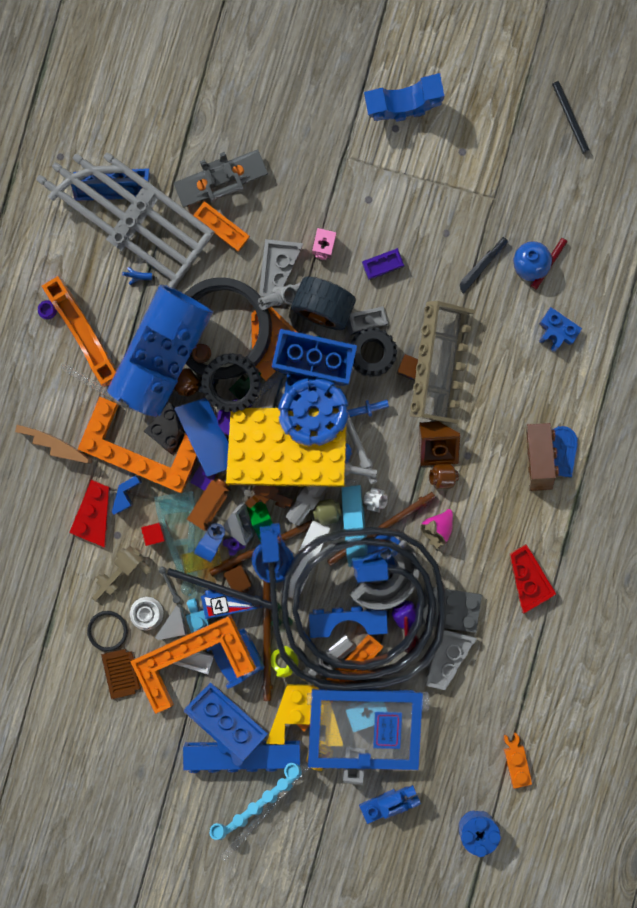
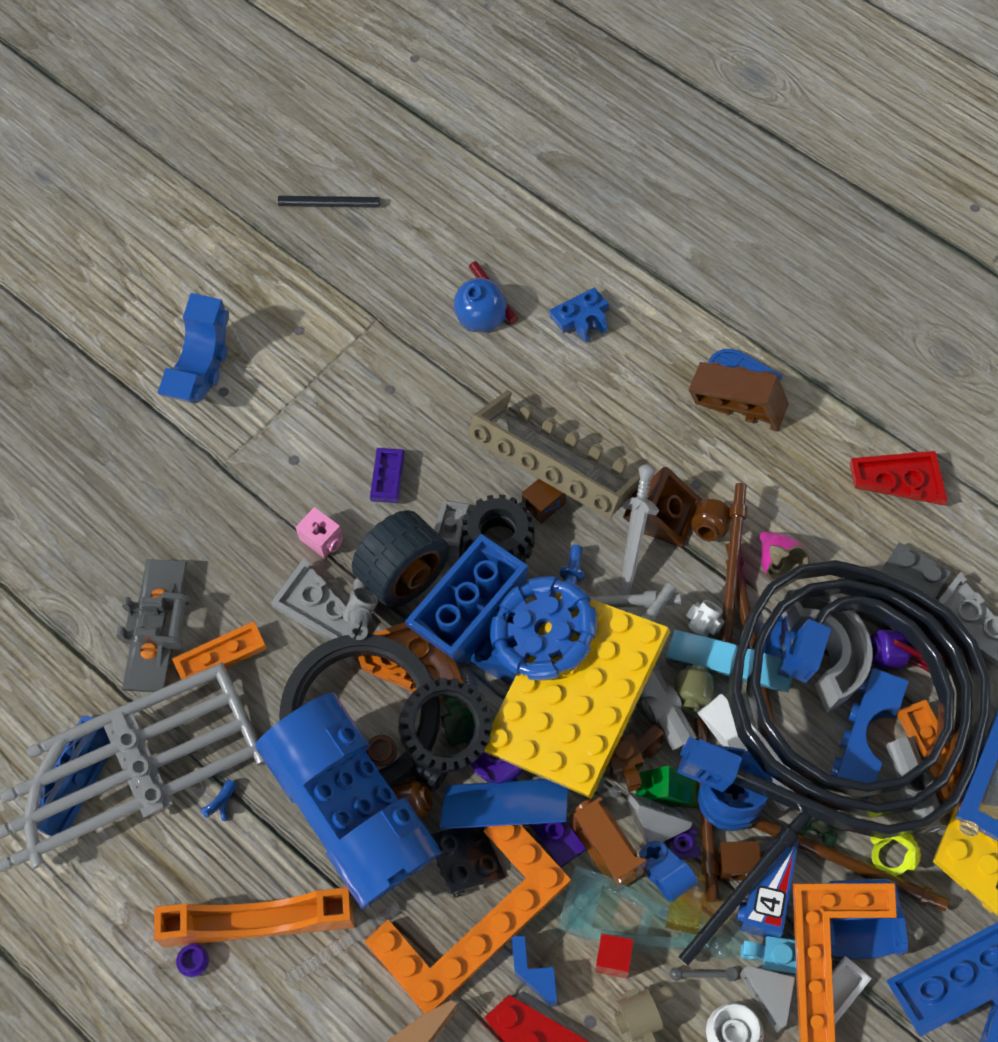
camera: 60 degrees left, 25 degrees down
black piece [460,237,508,294] -> none
none -> light grey sword [621,464,659,595]
none -> reddish brown bar [720,483,748,643]

